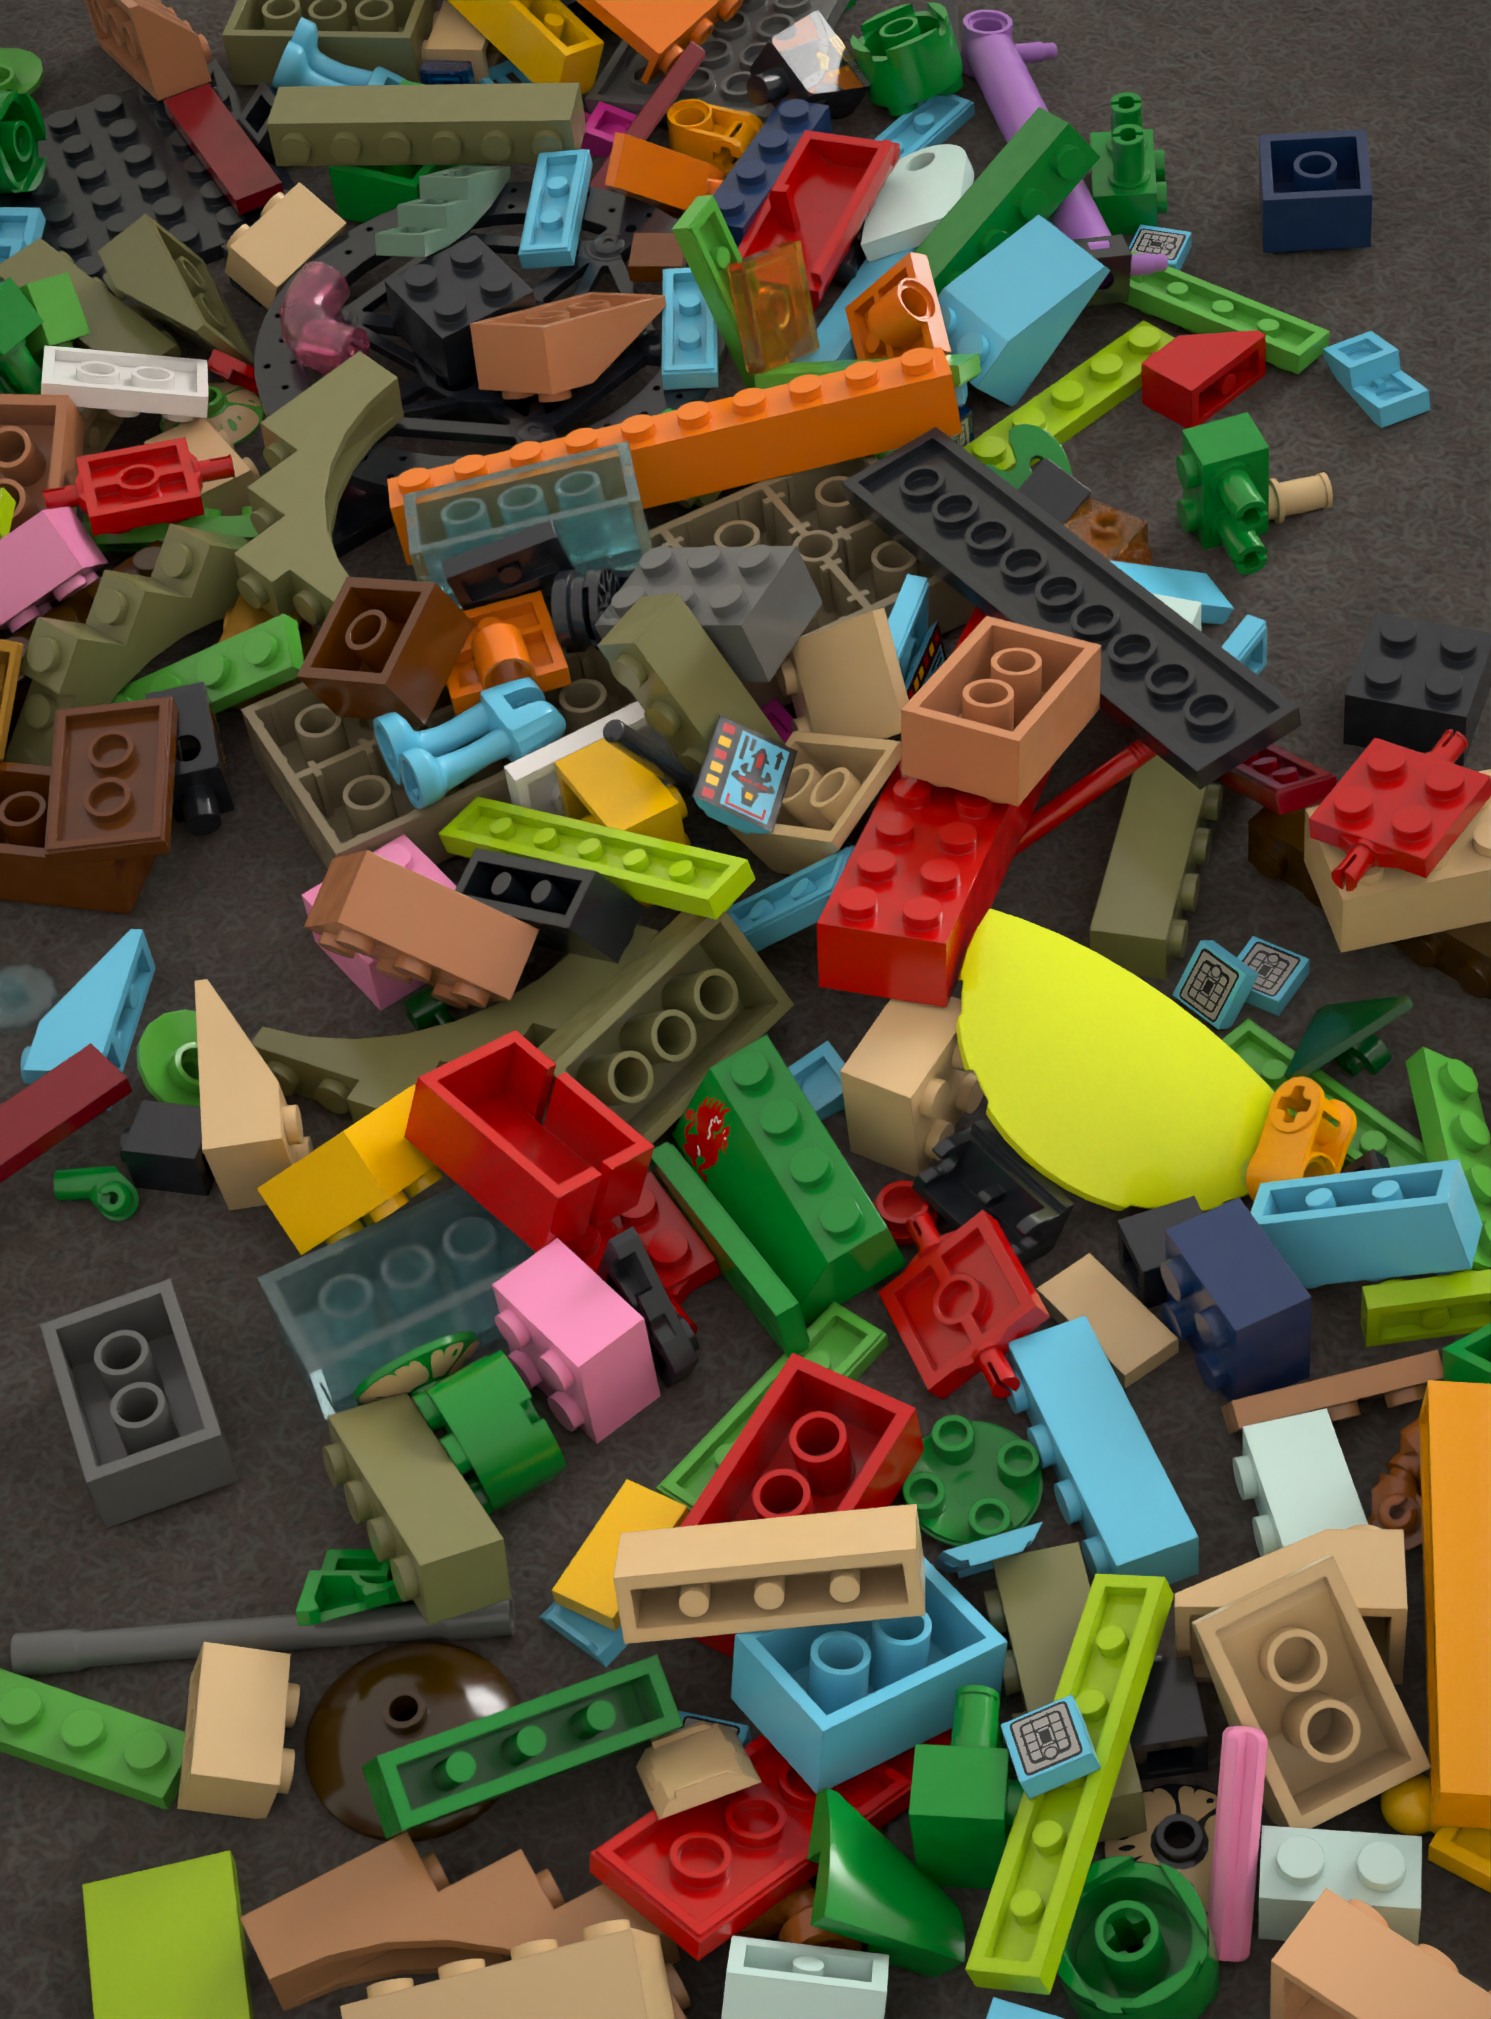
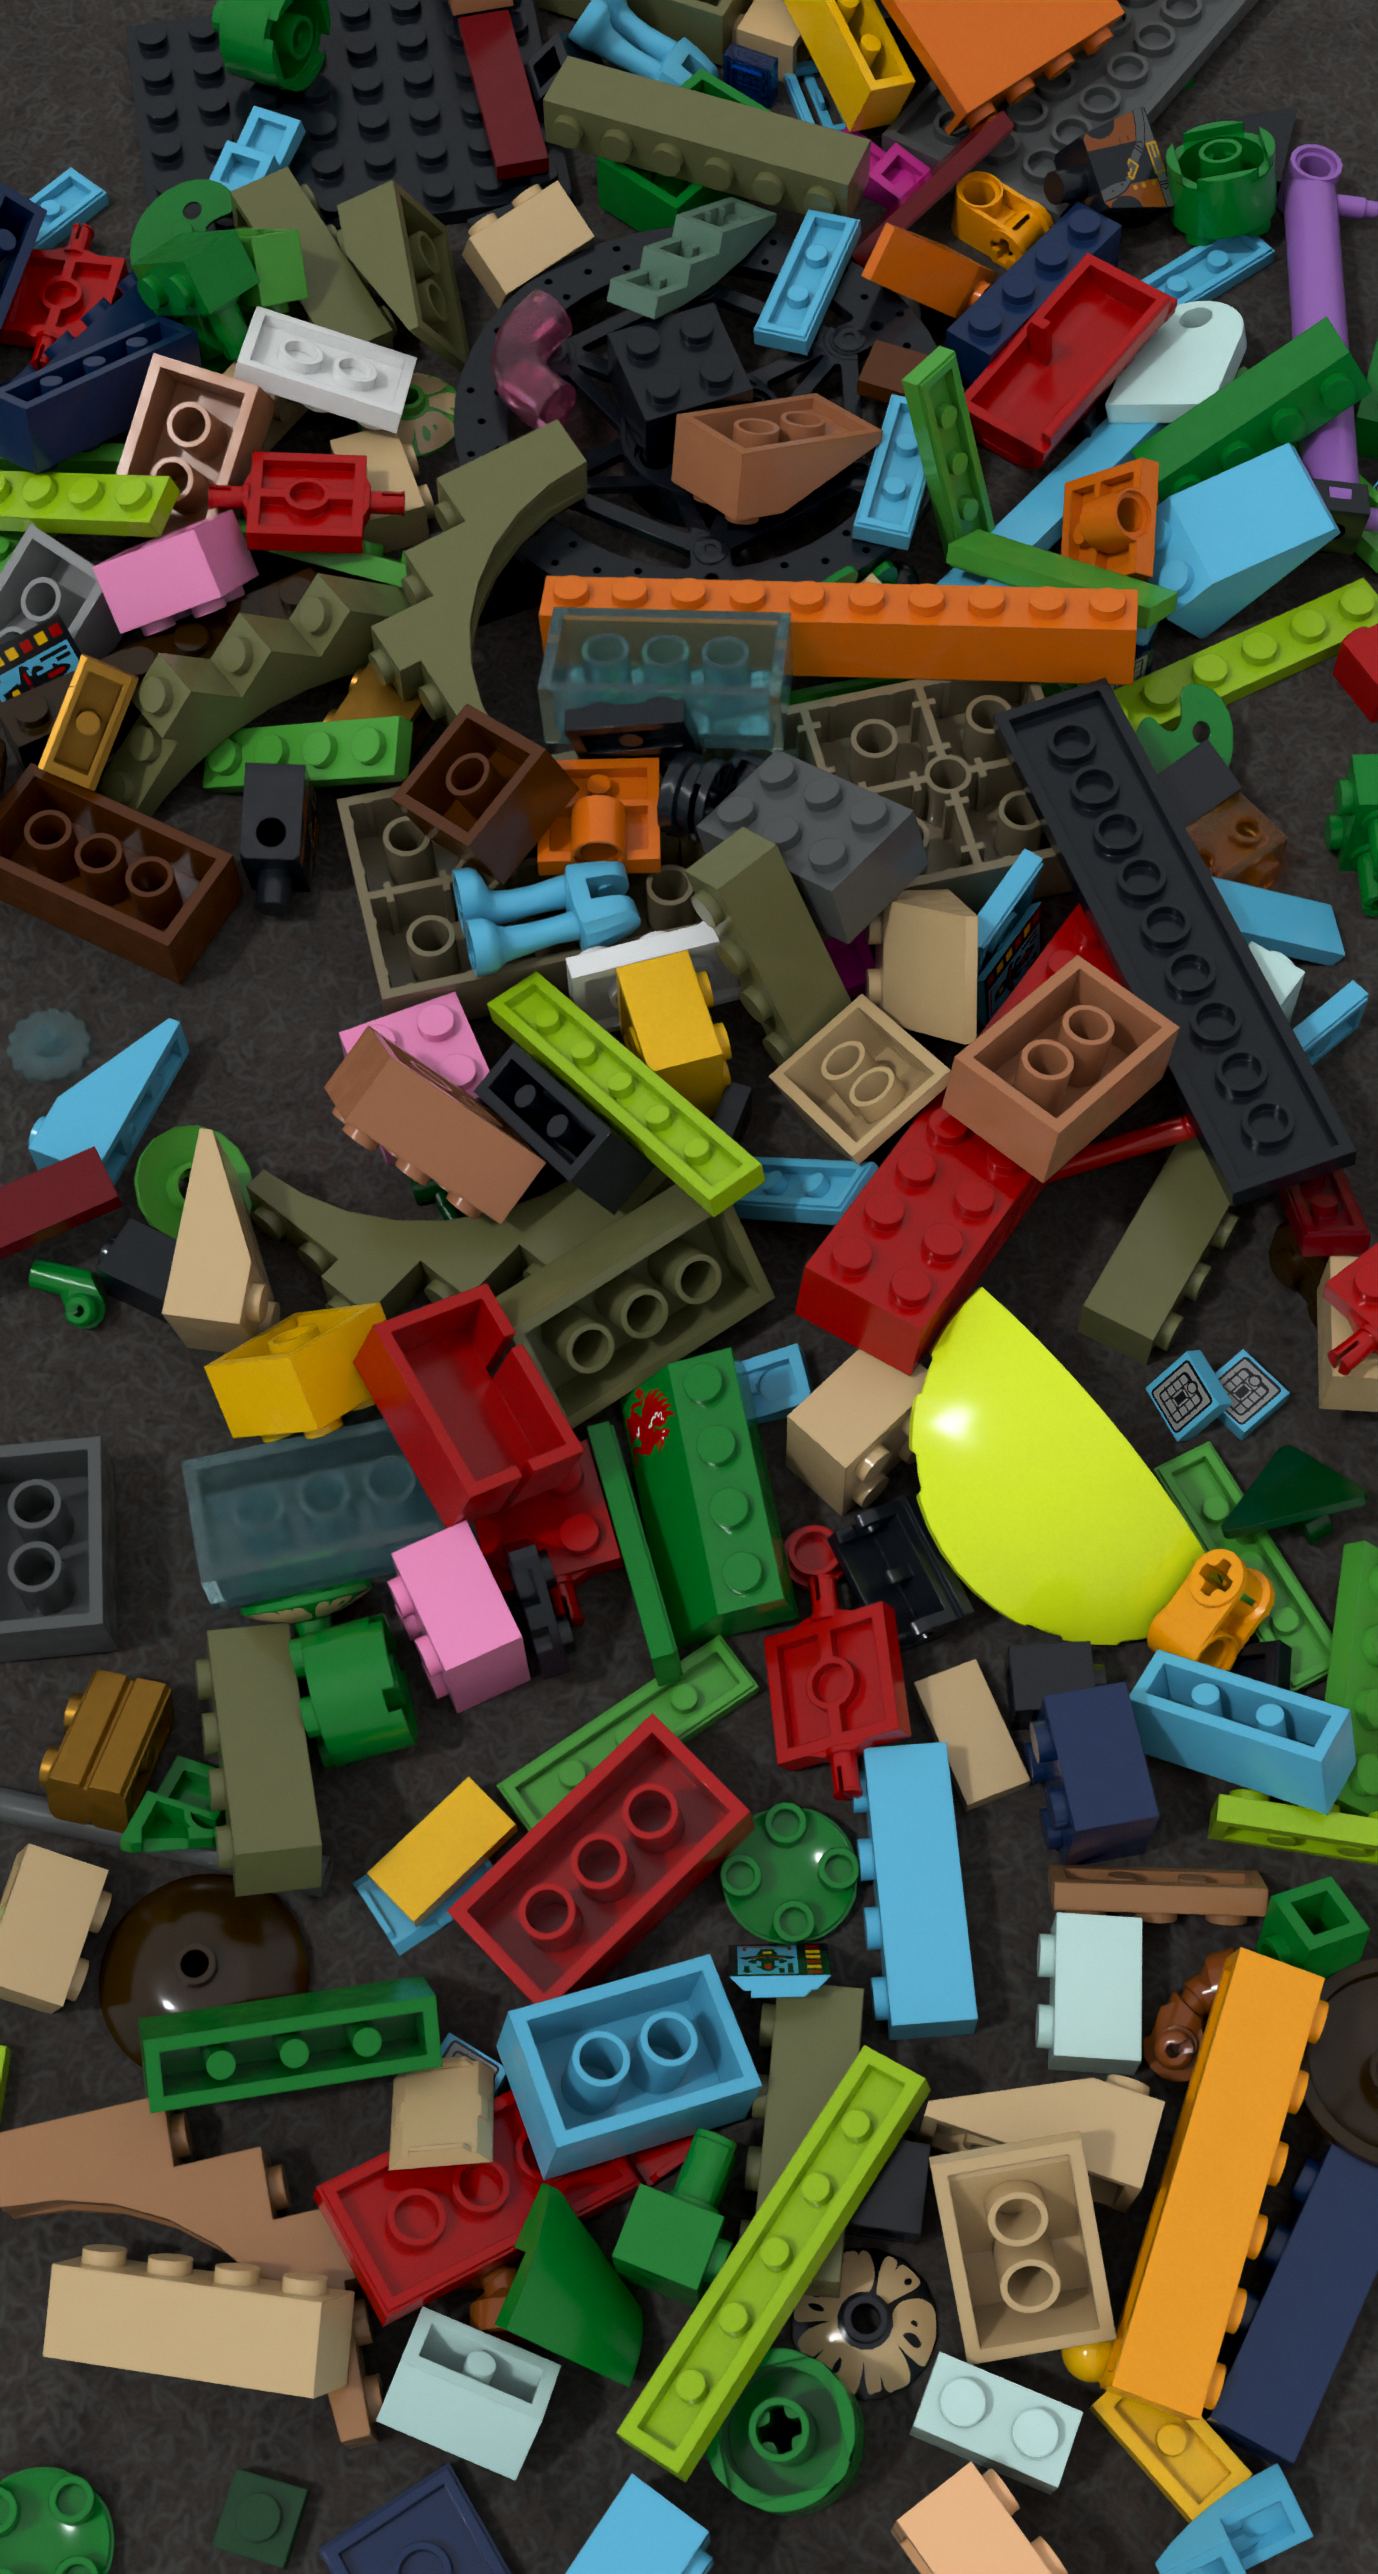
camera: 10 degrees right, 15 degrees up
reddish brown tile [44,696,178,867] -> none
red tile [207,349,259,396] -> none
black piece [603,719,699,797] -> none
tan brick [613,1504,925,1644] -> none
piece [693,715,798,835] -> none
clear orange tile [727,240,820,374] -> none
tile [1001,1694,1101,1799] -> none
bright pink axle [1207,1726,1268,1962] -> none
none -> pearl gold brick [39,1669,175,1833]

